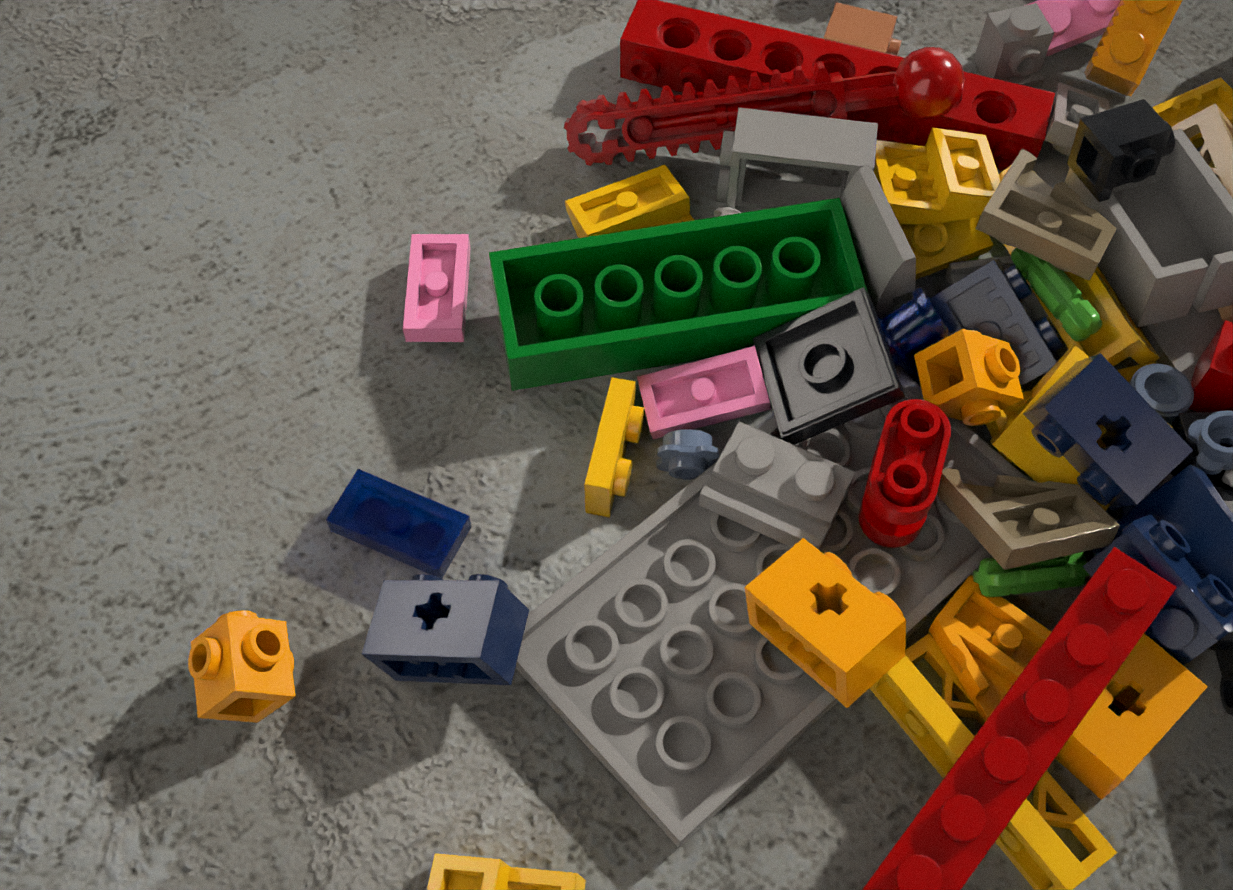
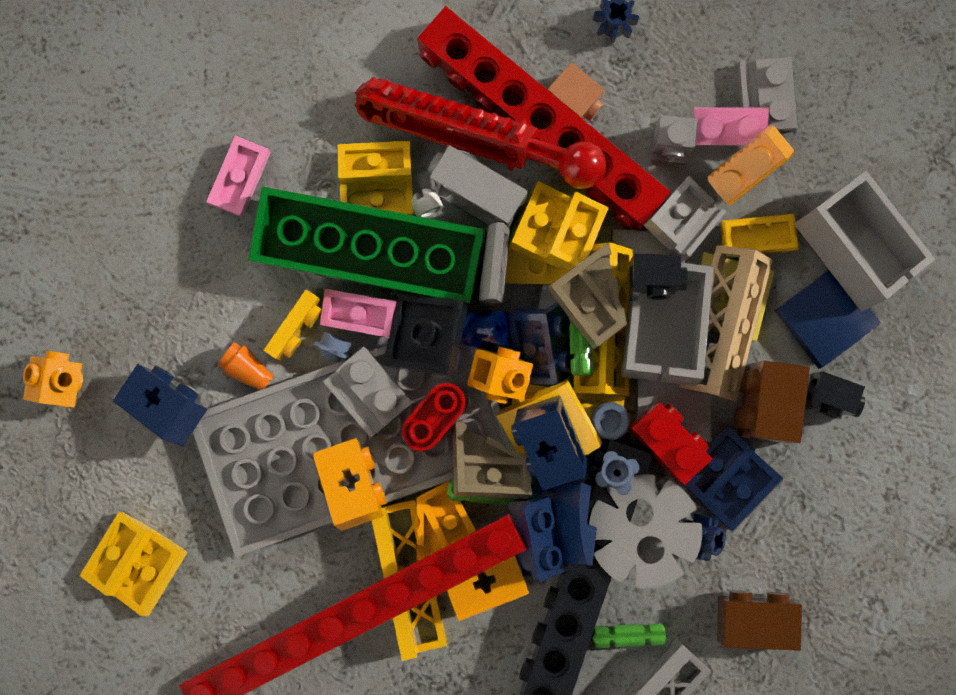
camera: 20 degrees right, 25 degrees up
clear blue plate [326,469,472,579] -> none
none -> orange cone [217,342,274,391]

